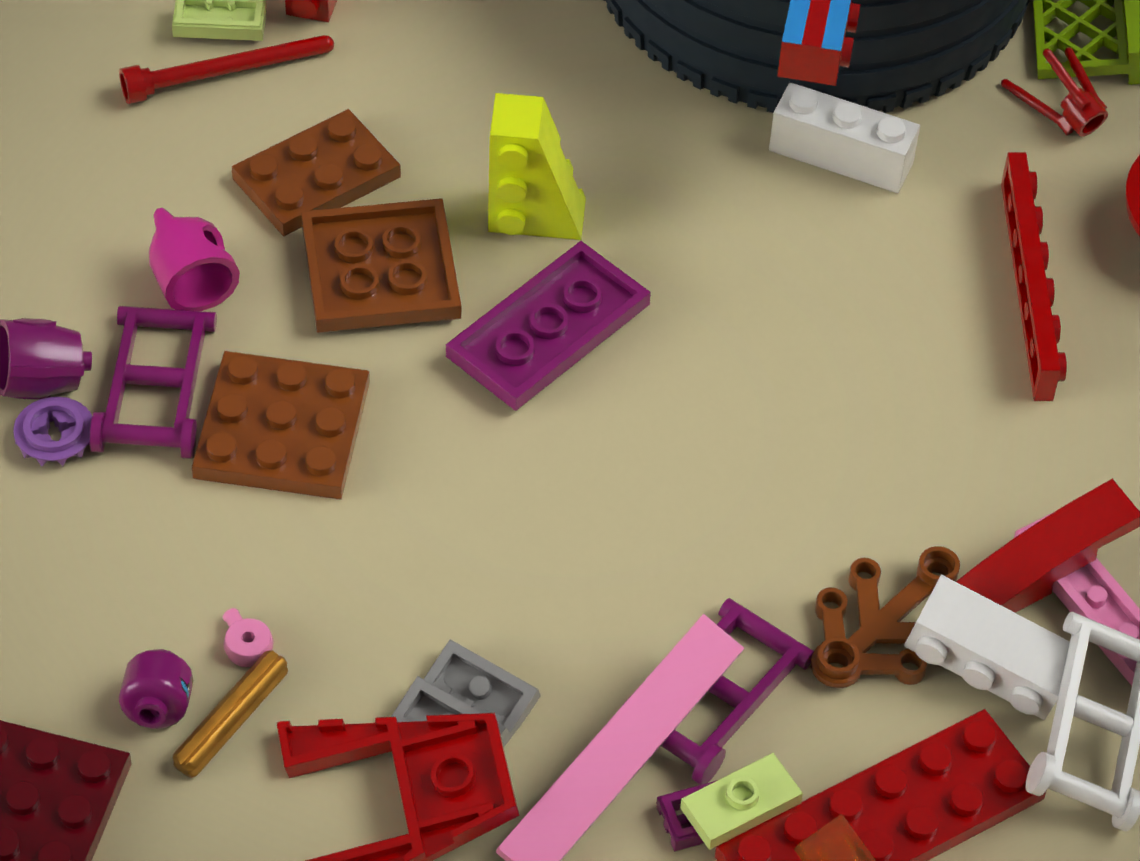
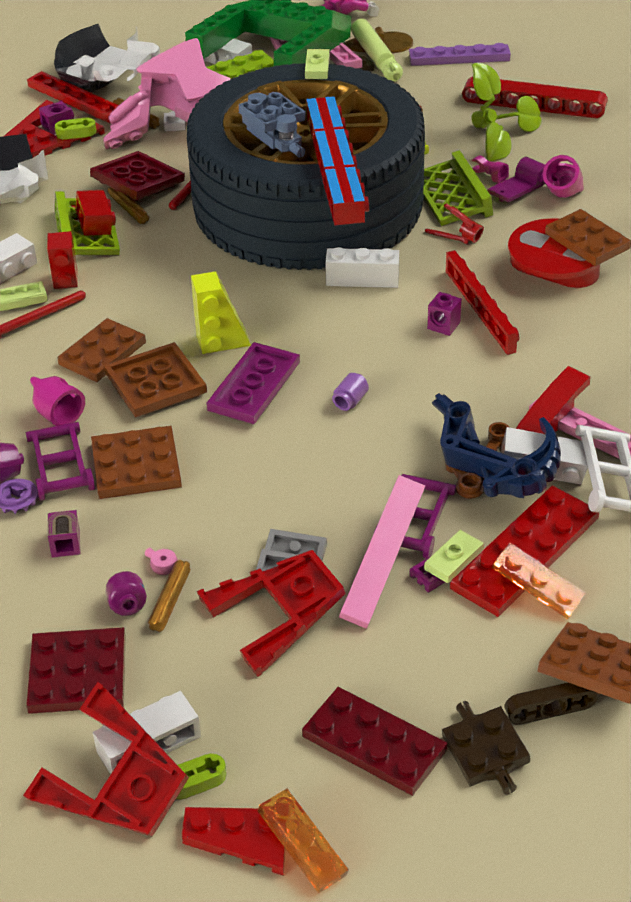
camera: 15 degrees left, 10 degrees down
none -> magenta brick [48,510,81,557]
none -> medium lavender brick [332,373,369,411]
none -> magenta brick [427,292,462,336]
none -> dark blue piece [432,393,561,498]

